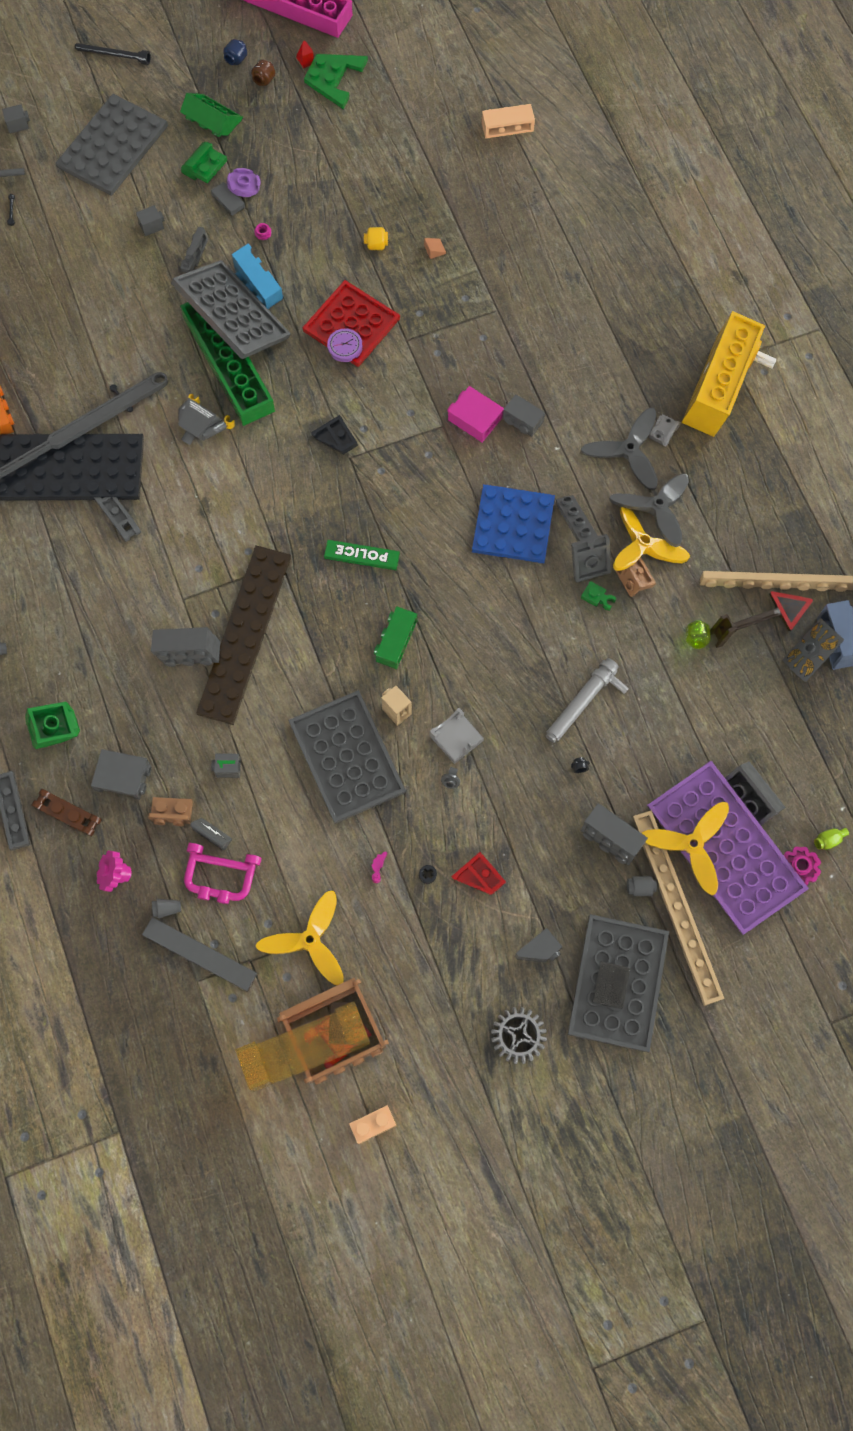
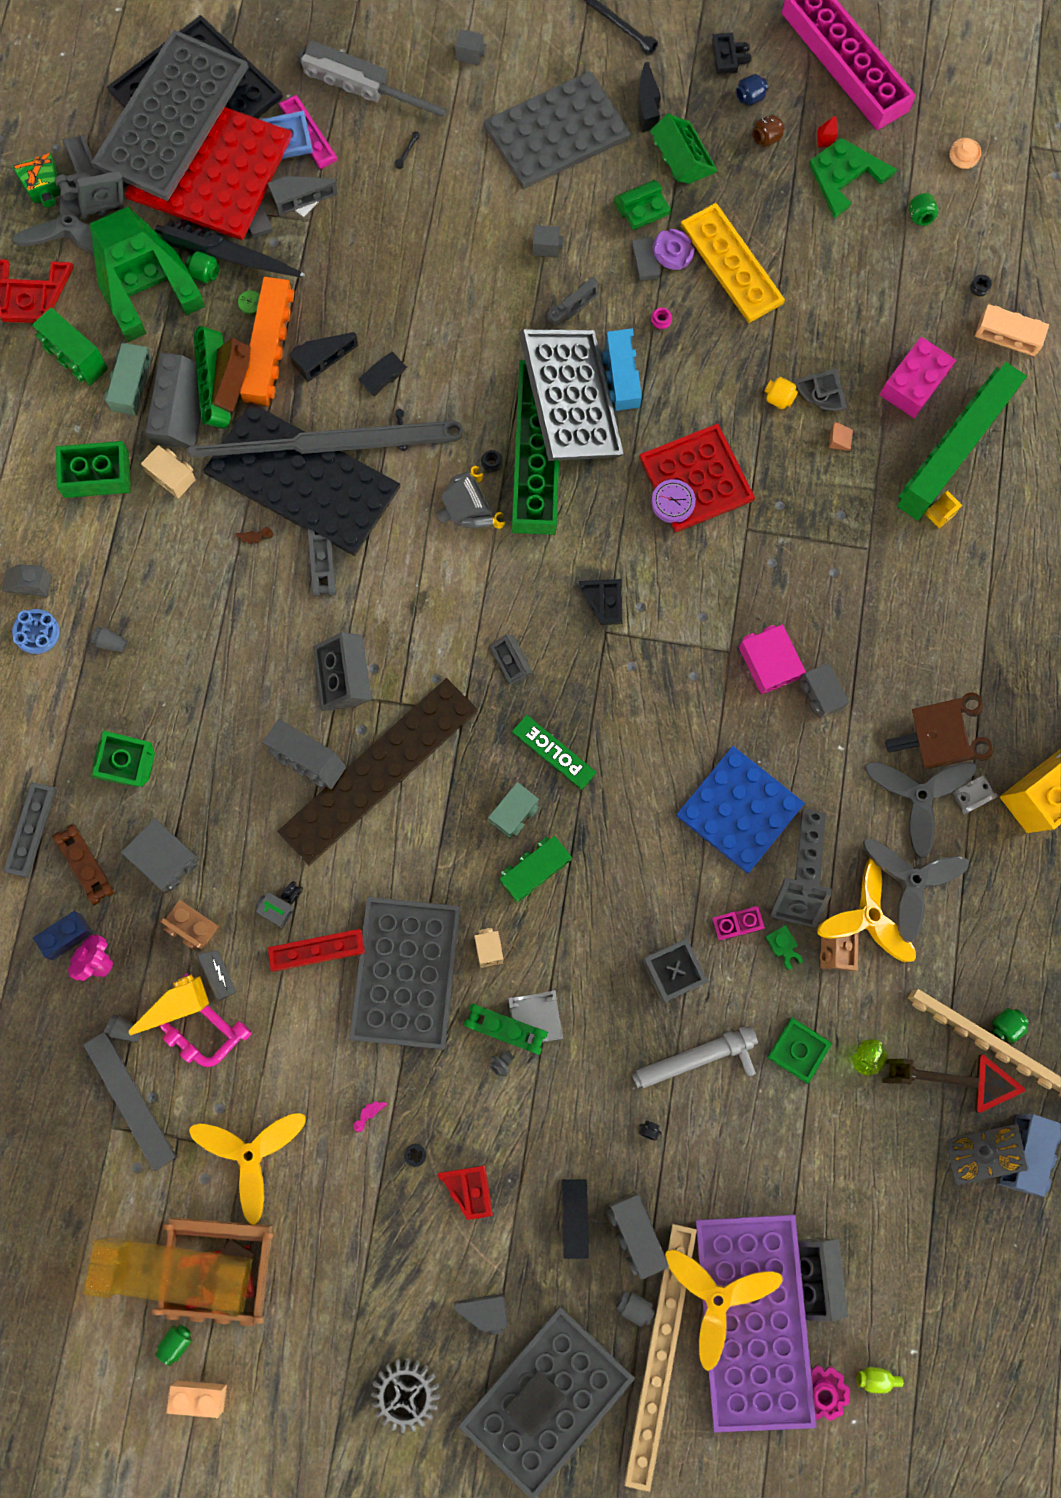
camera: 25 degrees right, 5 degrees up
none -> dark blue brick [33,911,94,960]
none -> yellow slope [129,974,209,1035]
none -> green brick [155,1324,192,1366]
none -> reddish brown piece [235,527,273,545]
none -> red plate [268,929,365,972]
none -> black bush [281,881,303,905]
none -> black slope [289,332,359,382]
none -> dark grey slope [313,632,371,711]
none -> black slope [358,351,407,396]
none -> green plate [463,1003,549,1055]
none -> black plate [481,450,503,472]
none -> sand green brick [488,782,540,838]
none -> dark grey slope [490,634,533,685]
none -> black slope [562,1179,589,1259]
none -> black slope [637,62,661,132]
none -> dark grey brick [642,938,708,1004]
none -> yellow plate [680,203,785,323]
none -> black hinge [712,32,752,74]
none -> dark pink slope [712,906,765,941]
none -> green tile [766,1017,833,1084]
none -> dark grey brick [794,368,847,411]
none -> dark pink brick [880,337,957,419]
none -> reddish brown piece [885,692,994,770]
none -> green brick [897,362,1027,521]
none -> green head [908,193,939,226]
none -> yellow panel [924,491,962,529]
none -> light nougat plate [950,138,981,169]
none -> black bush [970,274,992,297]
none -> green head [992,1008,1029,1044]

